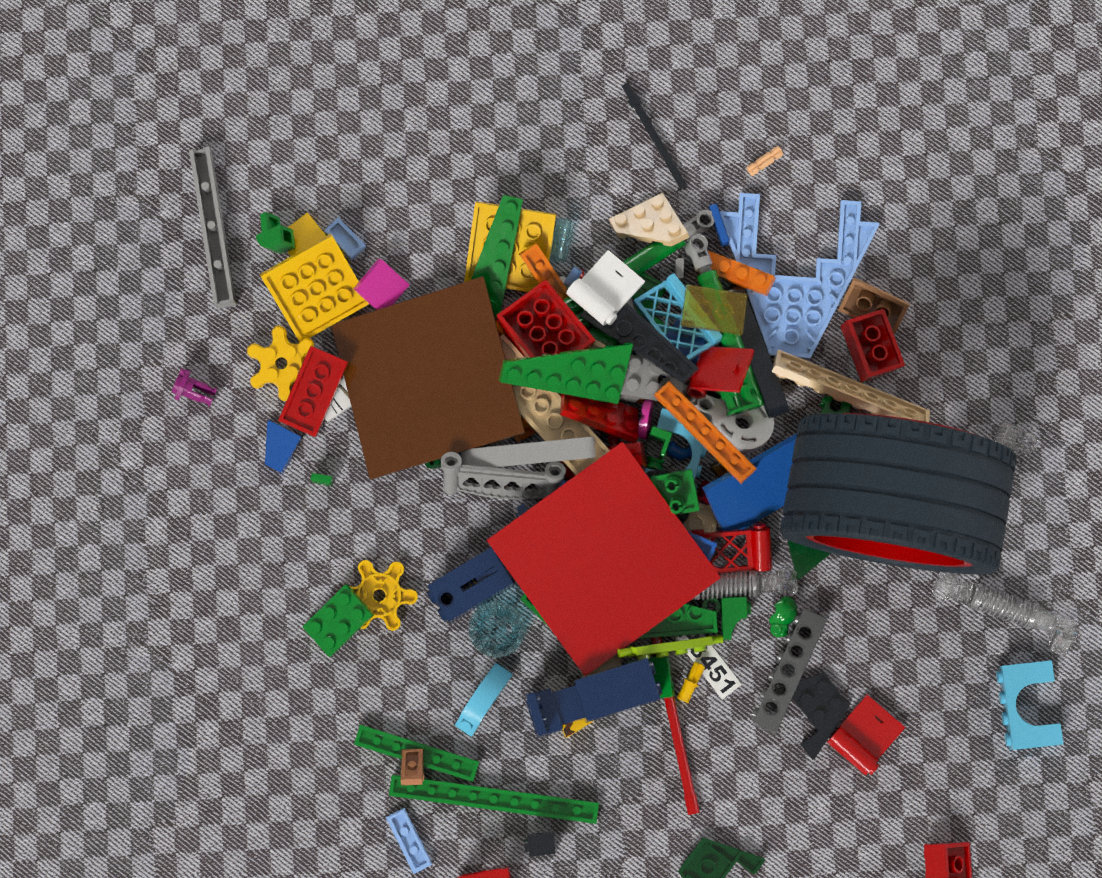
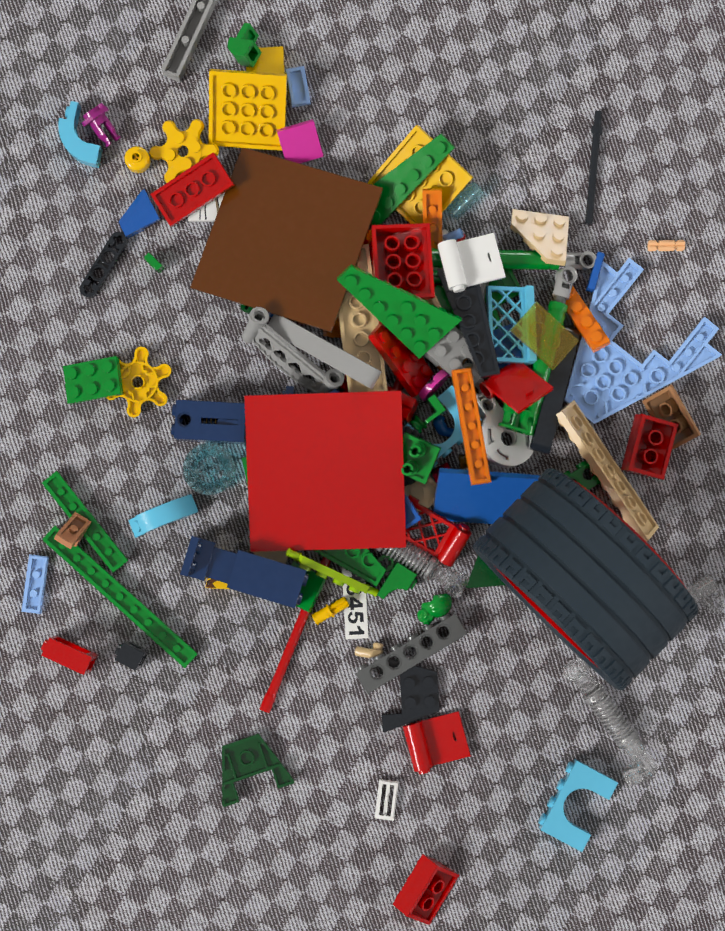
camera: 30 degrees right, 5 degrees up
light grey tile [675,258,684,282] -> none
none -> medium azure arch [58,101,103,168]
none -> black beam [80,232,128,298]
none -> yellow head [124,146,151,173]
none -> tan arm [355,642,384,658]
none -> white tile [375,779,399,821]

